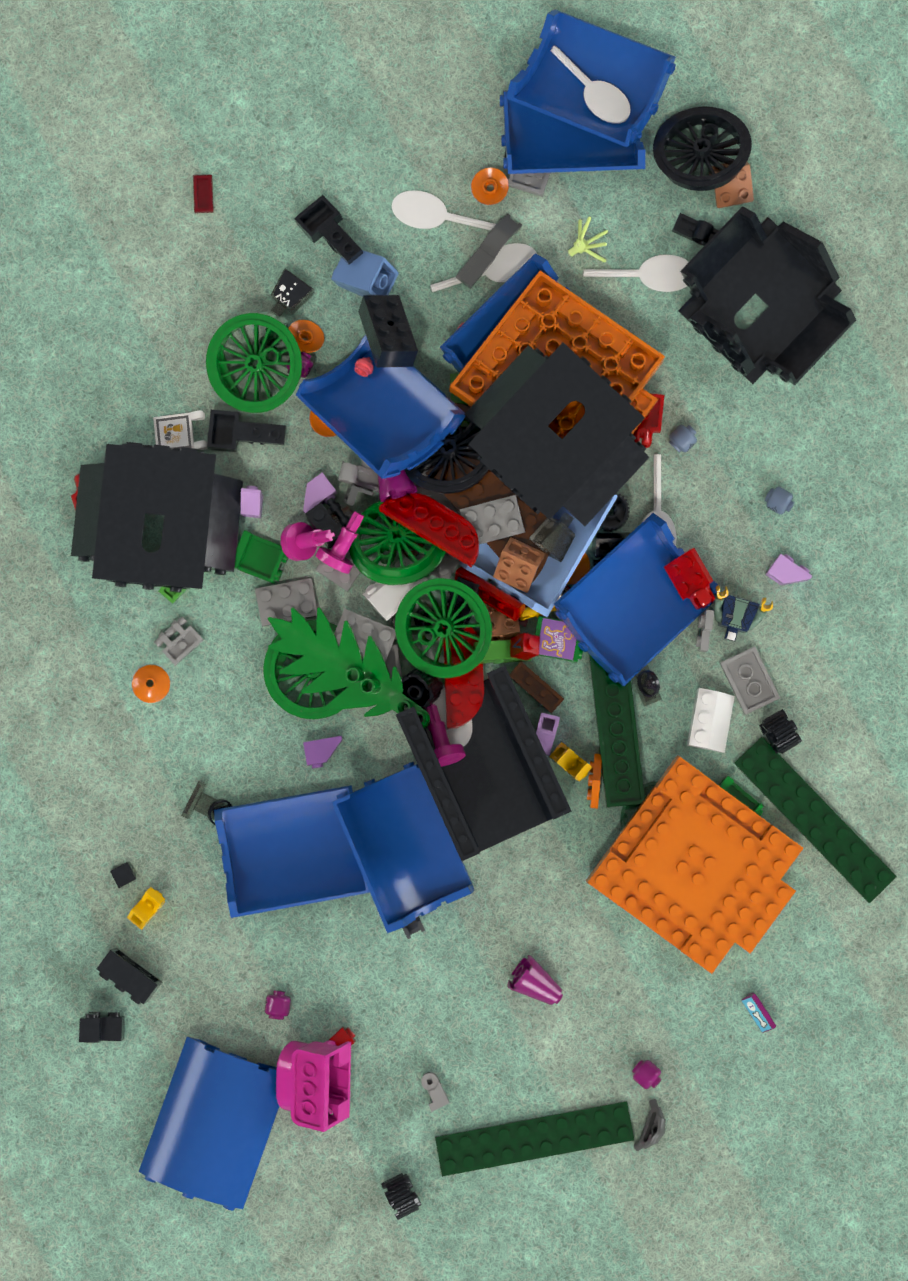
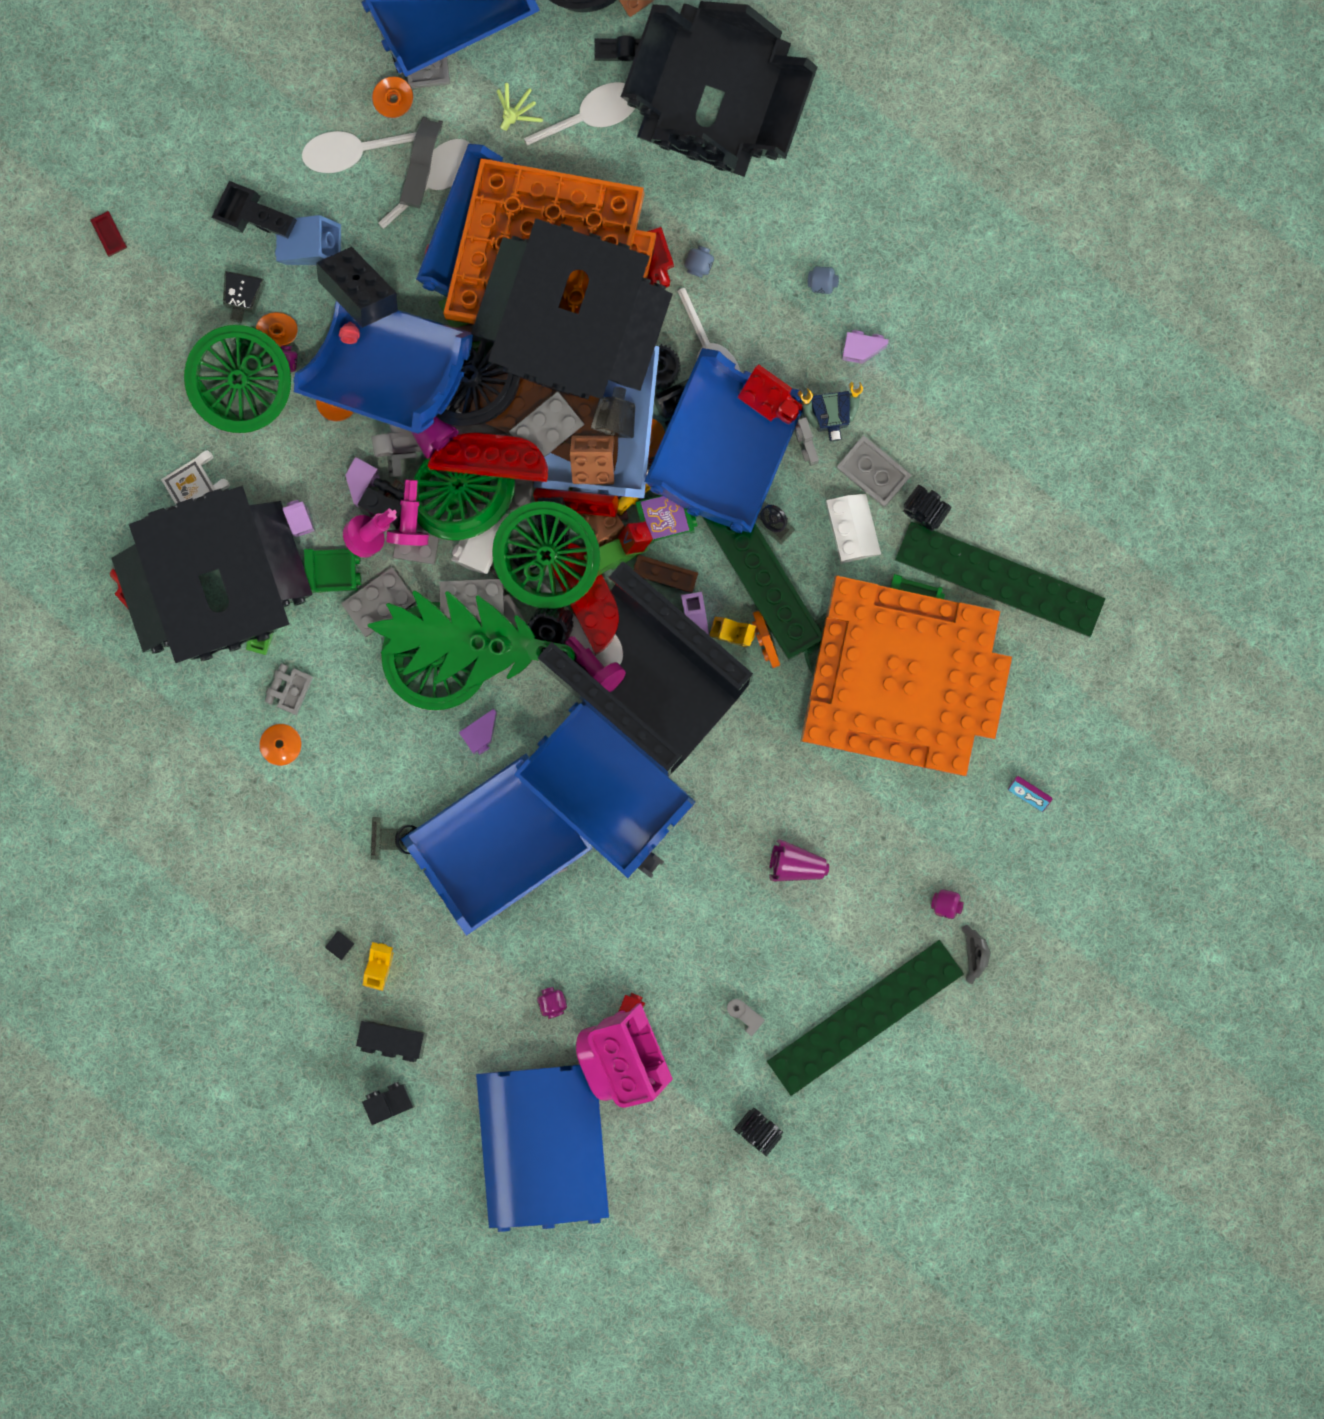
camera: 15 degrees left, 0 degrees up
black plate [207,409,286,452] -> none

